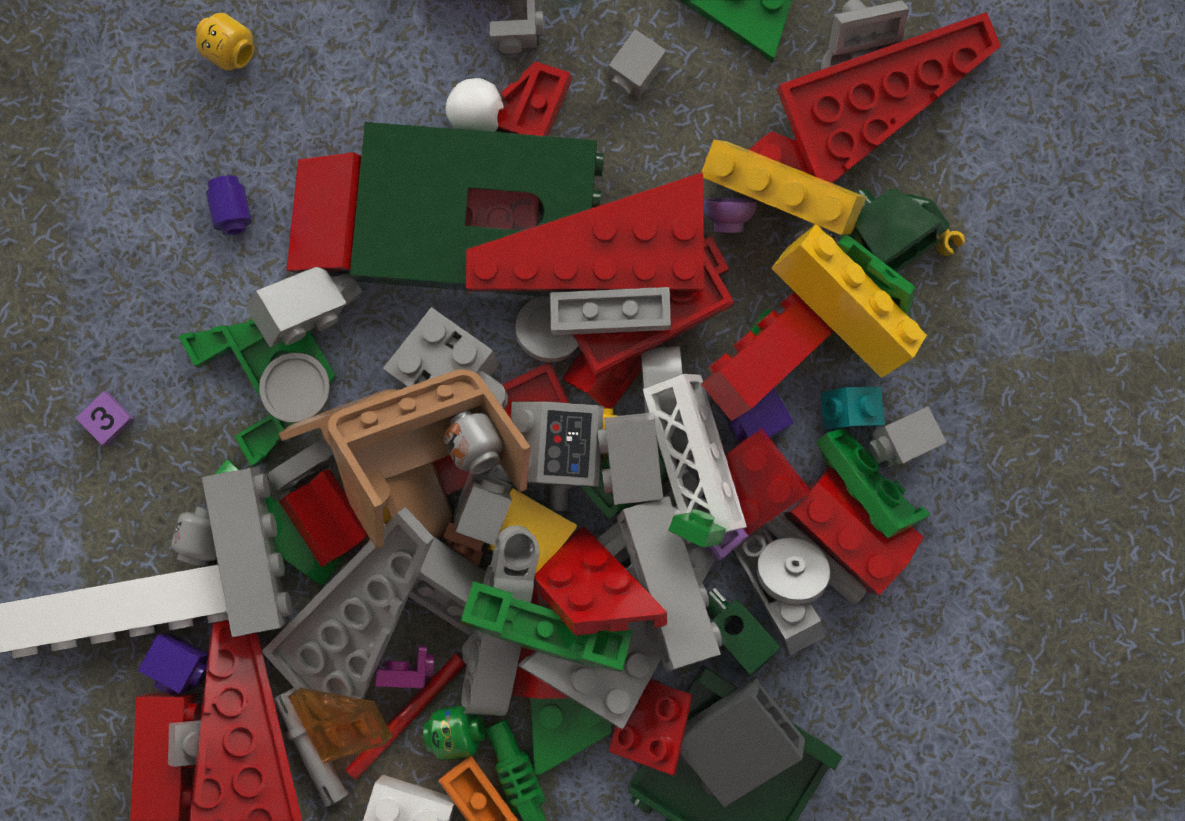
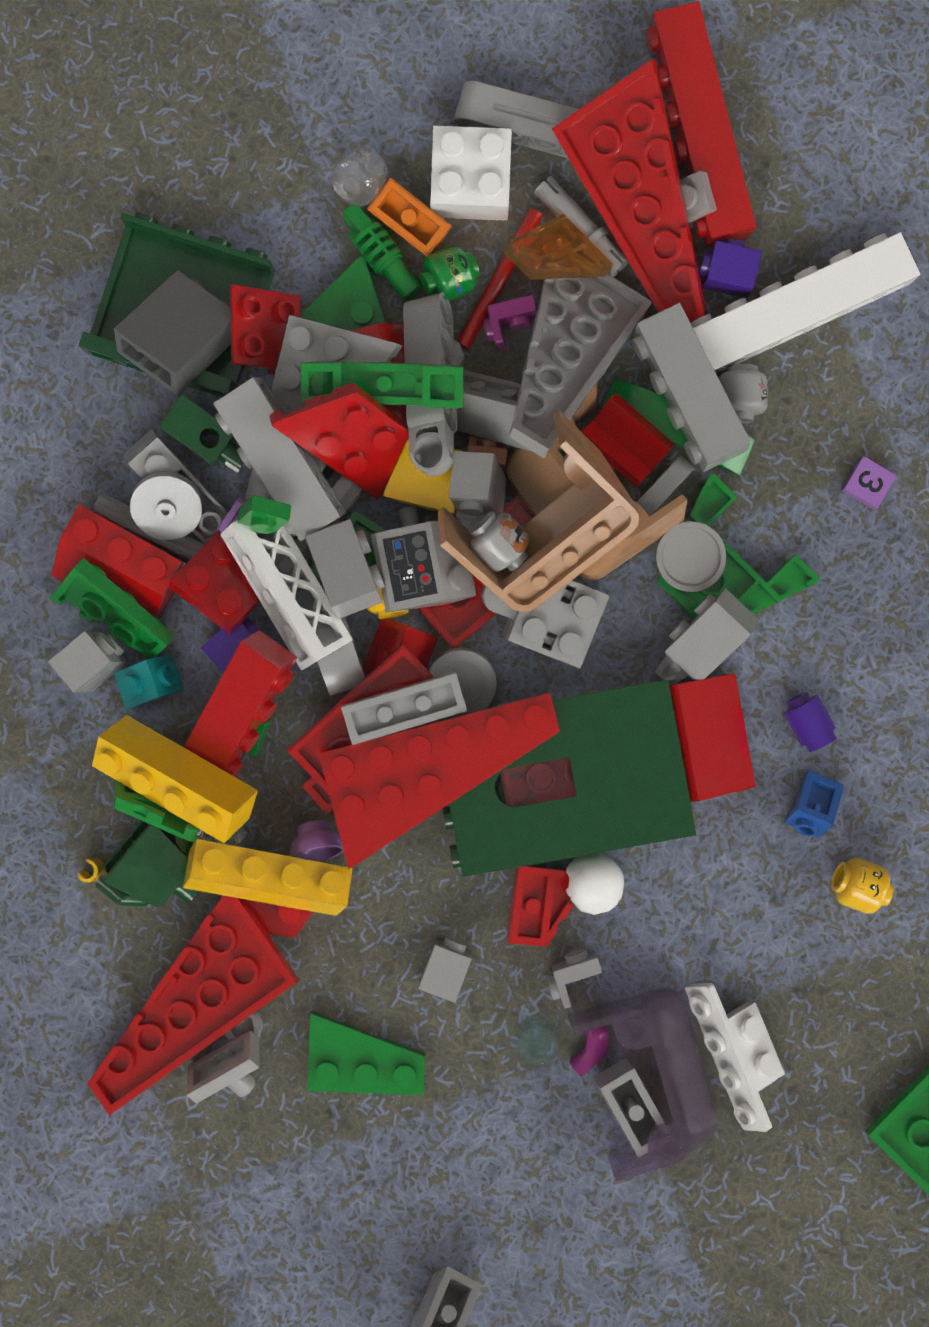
camera: 160 degrees right, 5 degrees up
none -> blue bracket [785,770,844,837]

